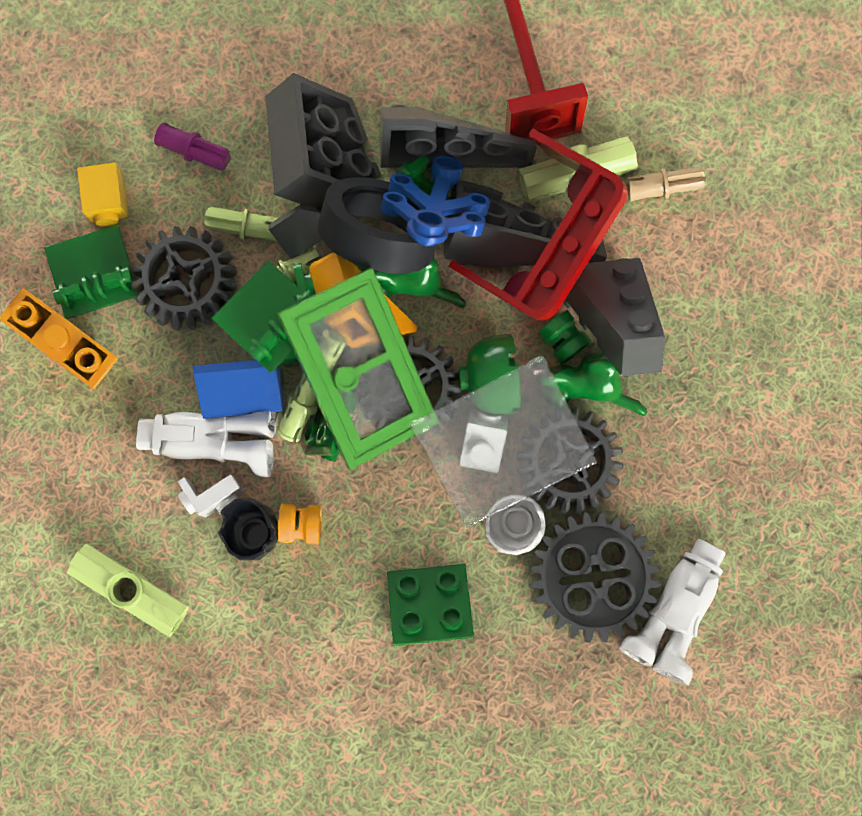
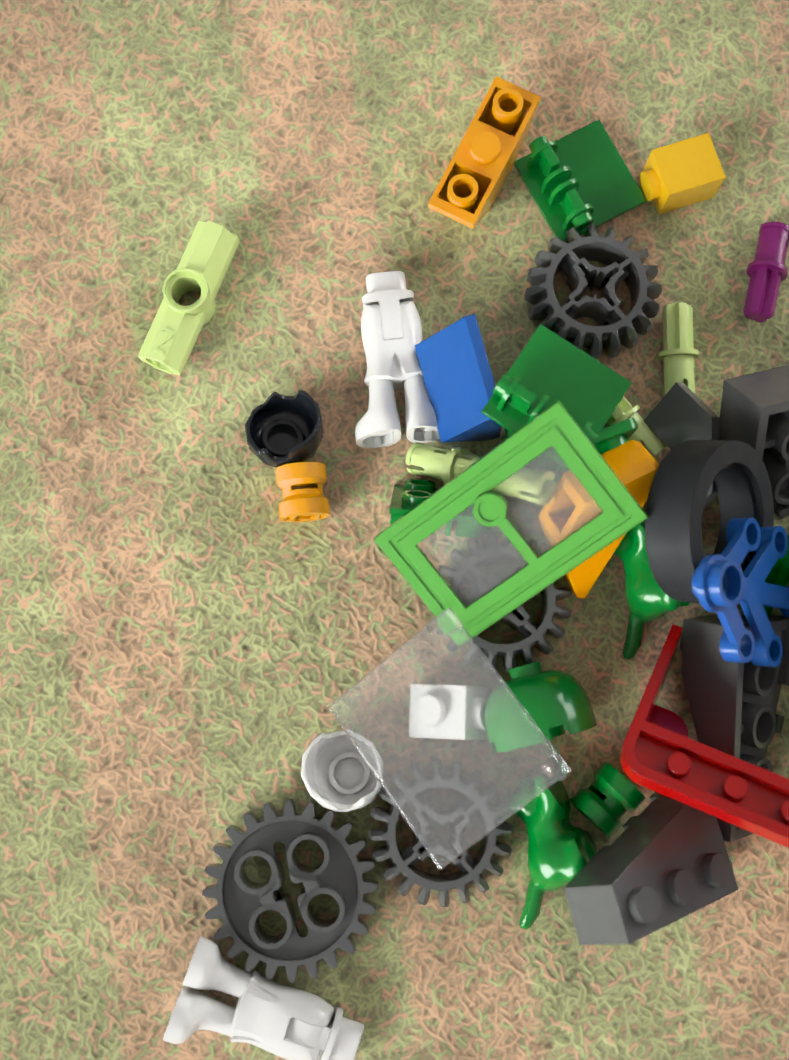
camera: 85 degrees right, 0 degrees up
white bracket [178,474,245,518] -> none
green hinge [387,564,474,646] -> none

